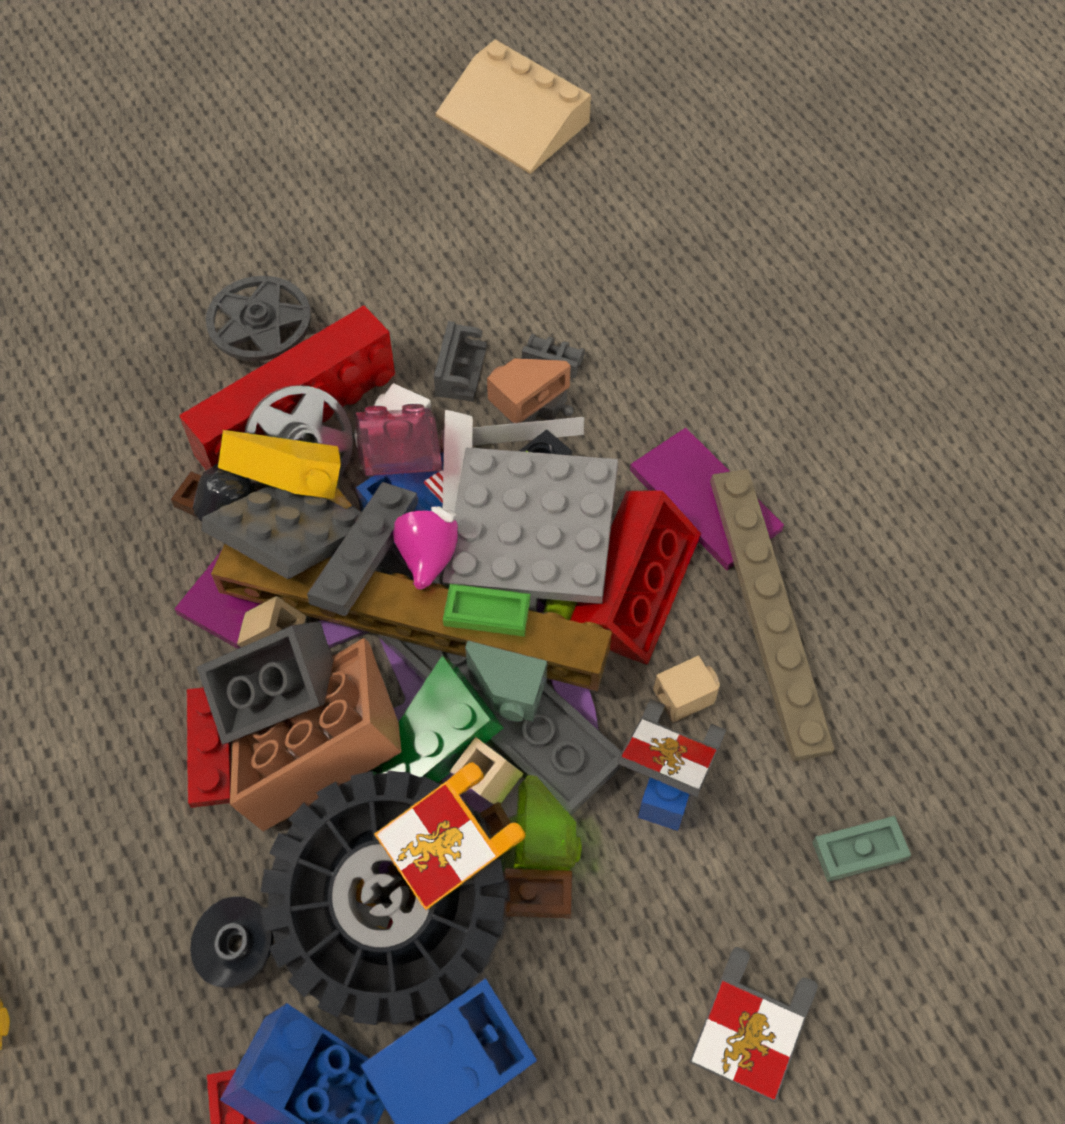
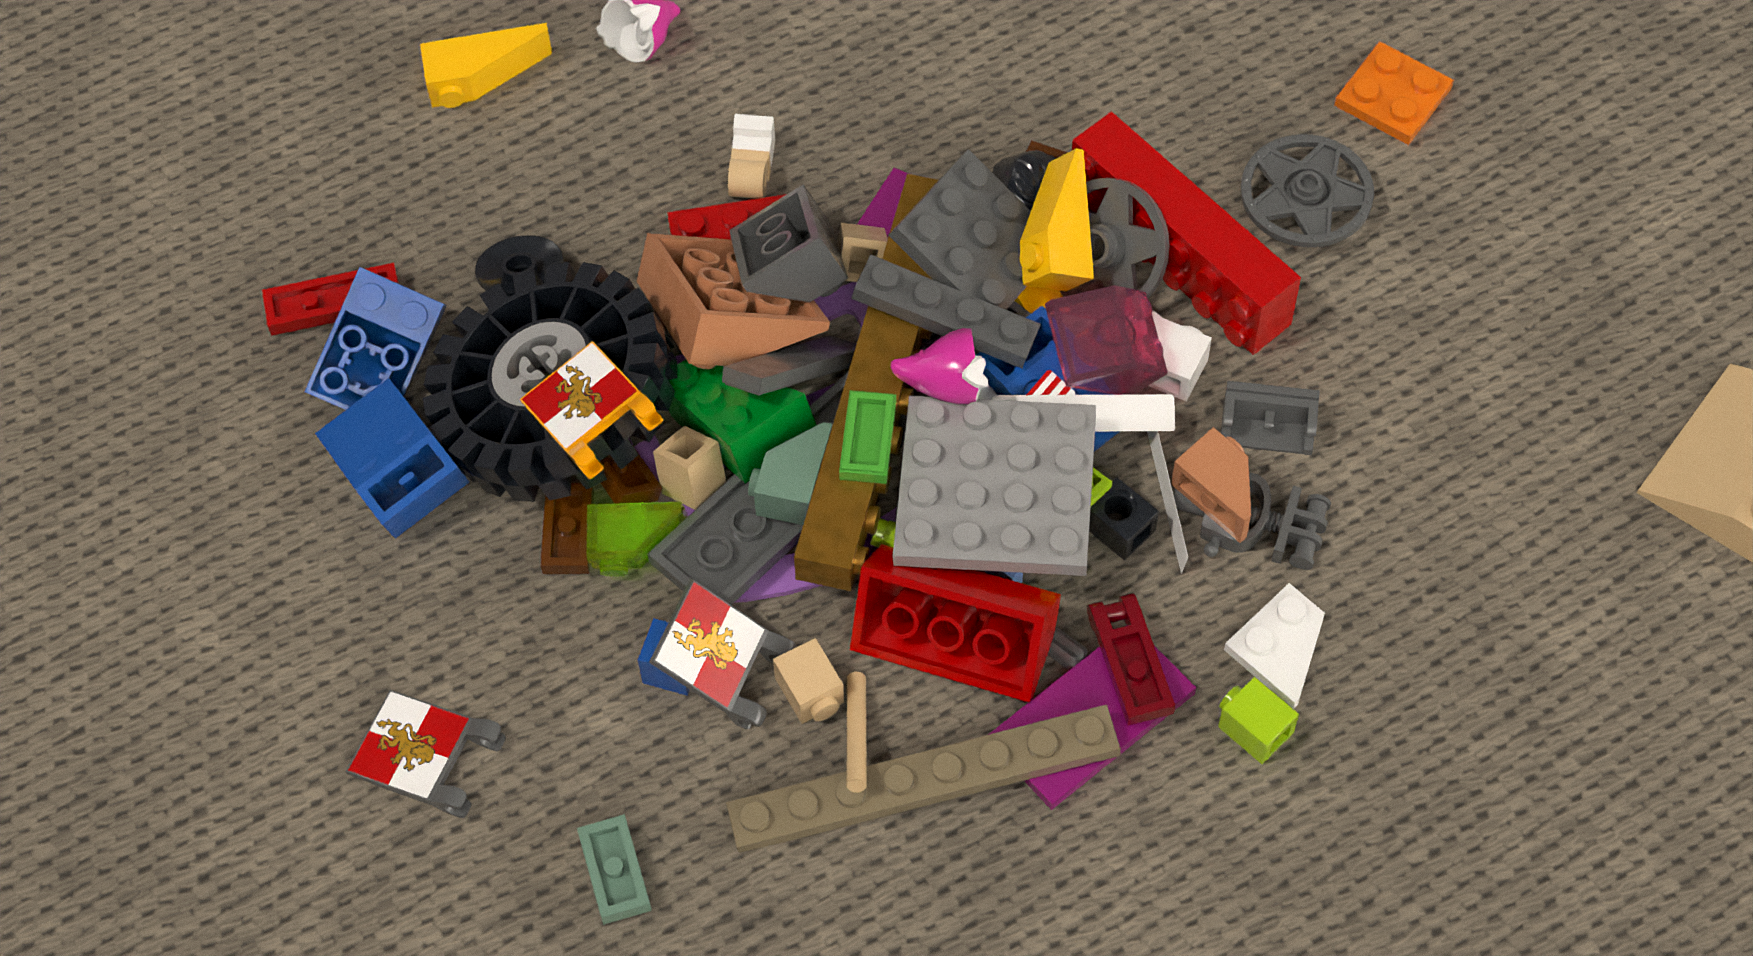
camera: 90 degrees right, 0 degrees up
none -> dark grey tile [722,336,857,395]
none -> leg [728,114,775,199]
none -> tan bar [847,672,867,793]
none -> dark red plate [1087,593,1176,726]
none -> lime brick [1218,677,1299,764]
none -> white wing [1224,583,1325,709]
none -> orange plate [1334,41,1454,145]

